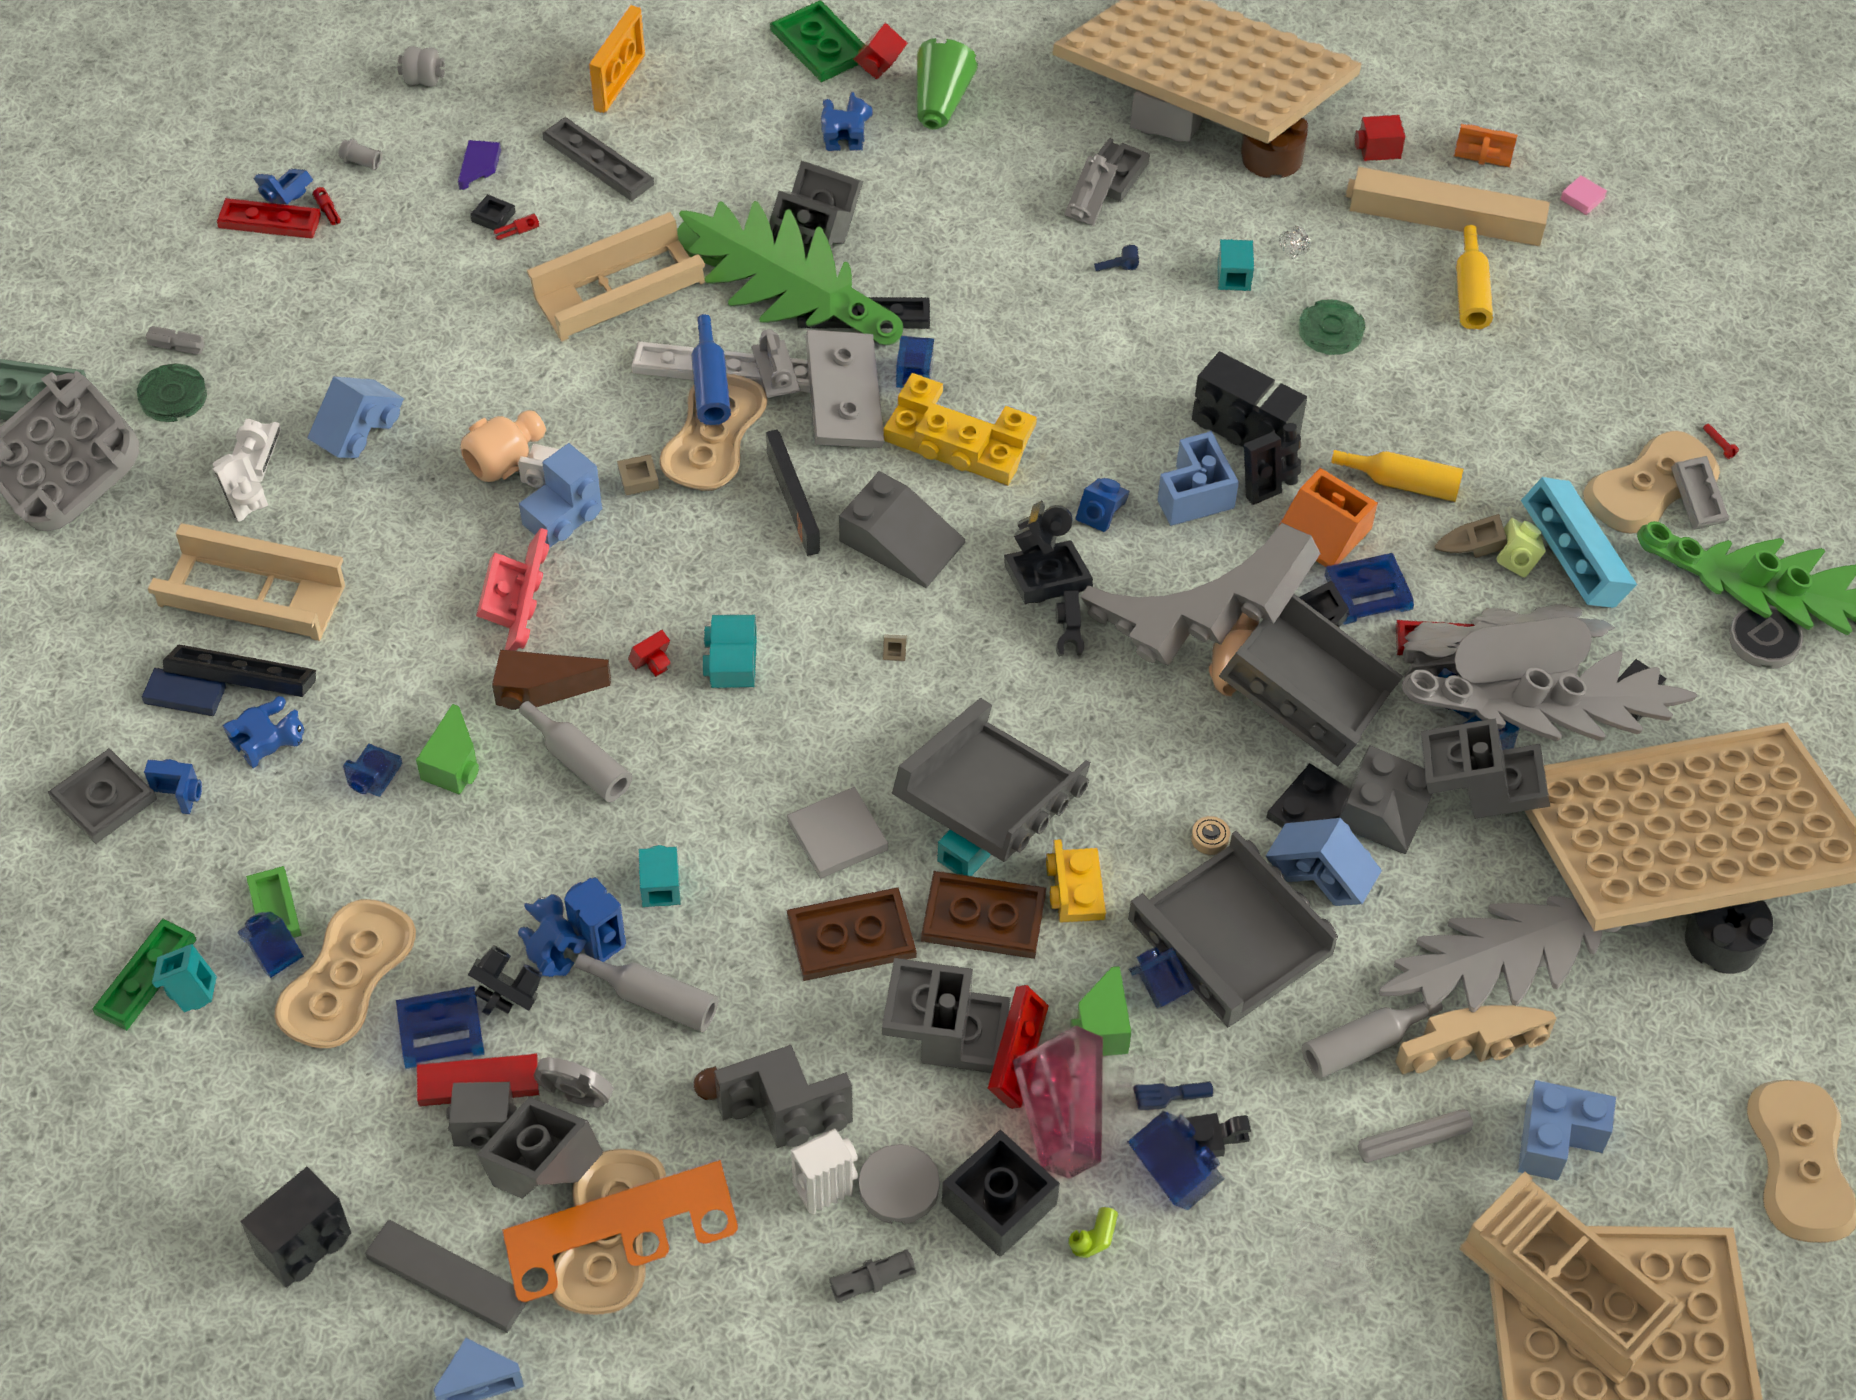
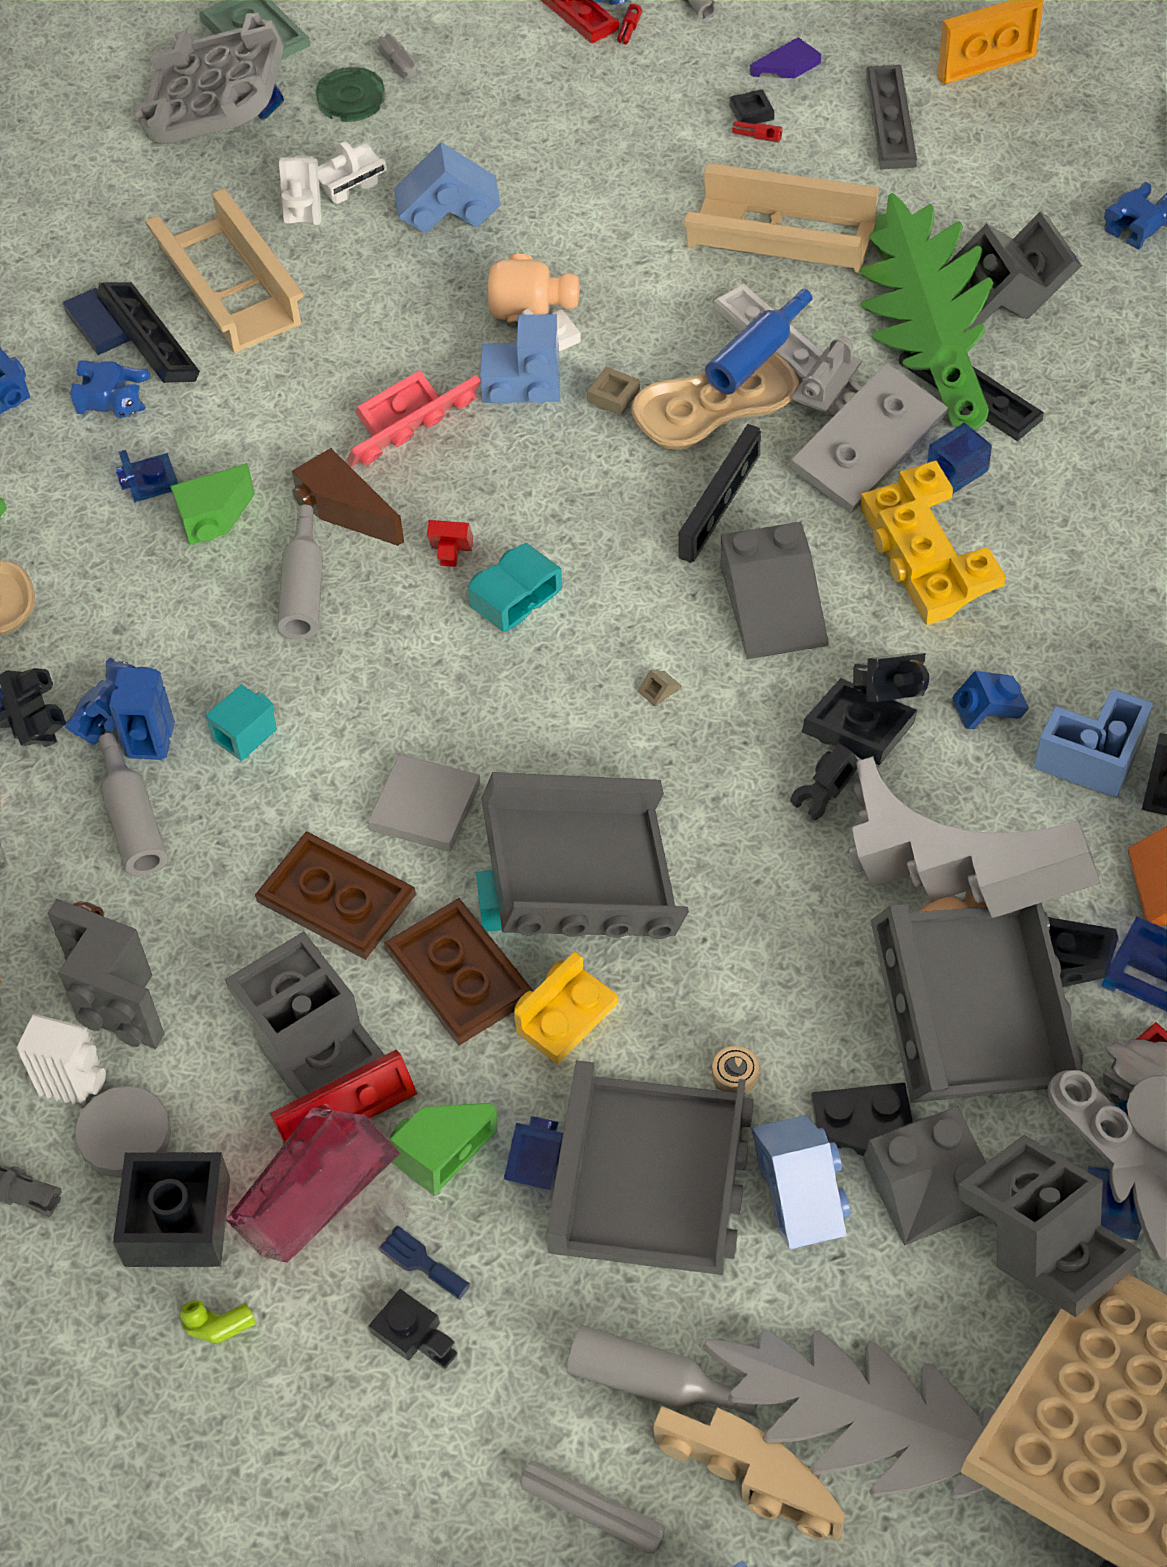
camera: 50 degrees right, 0 degrees up
clear blue brick [1127,1110,1224,1210] -> none

